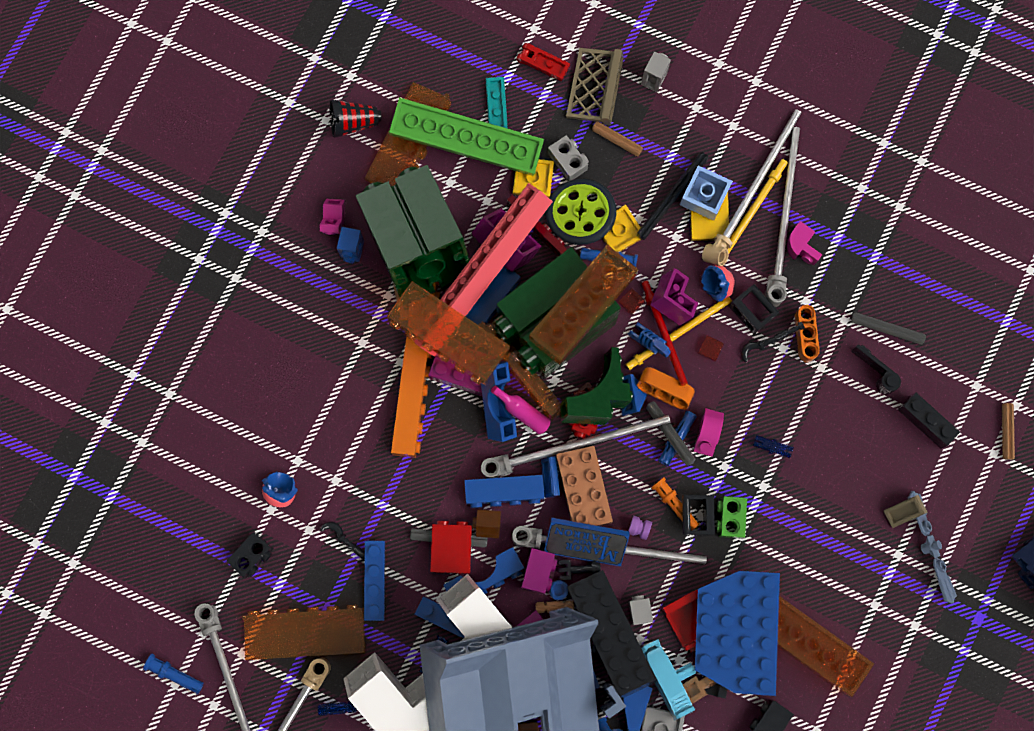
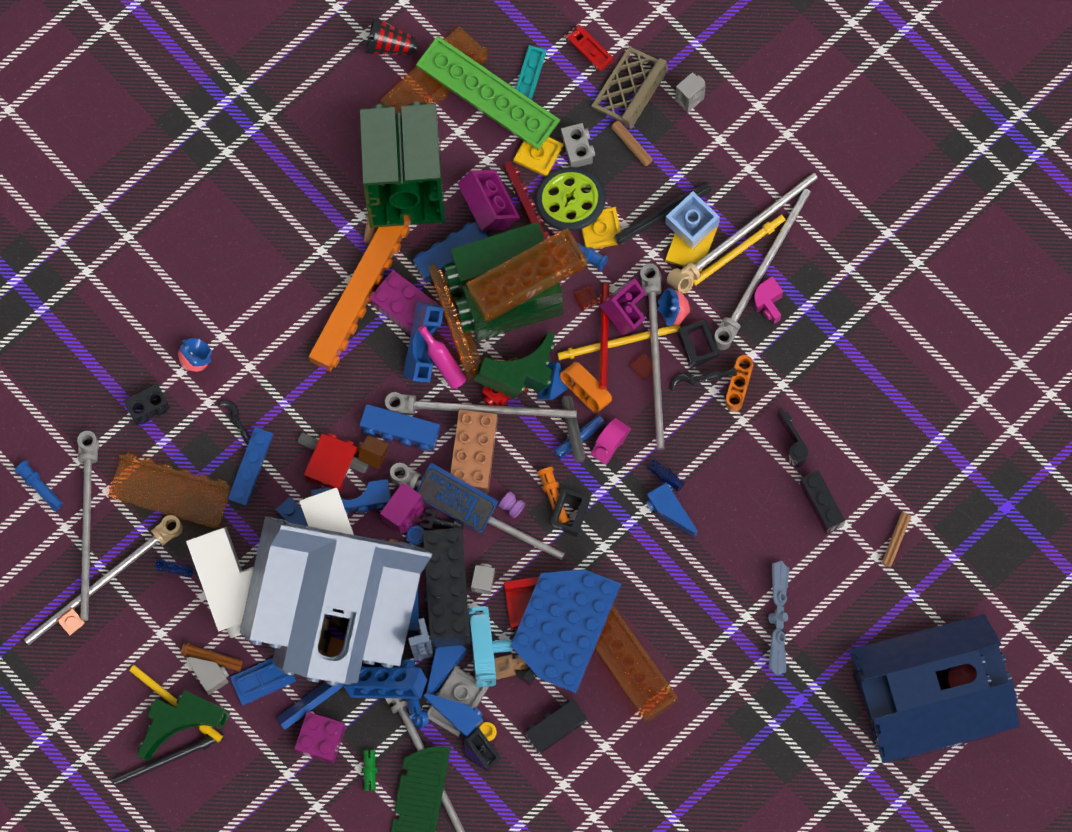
camera: 25 degrees right, 5 degrees down
dark pink brick [320,199,345,235] -> none
blue brick [337,227,364,263] -> none
clear orange bracket [387,281,510,385] -> none
coral brick [410,183,553,357] -> none
blue tile [541,456,560,498] -> none
blue hinge [627,322,671,358] -> none
bright green brick [716,496,747,539] -> none
dark grey axle [851,312,926,344] -> none
dark tan tile [884,495,927,528] -> none
none -> flat silver piece [640,263,664,450]
none -> blue slope [646,483,698,537]

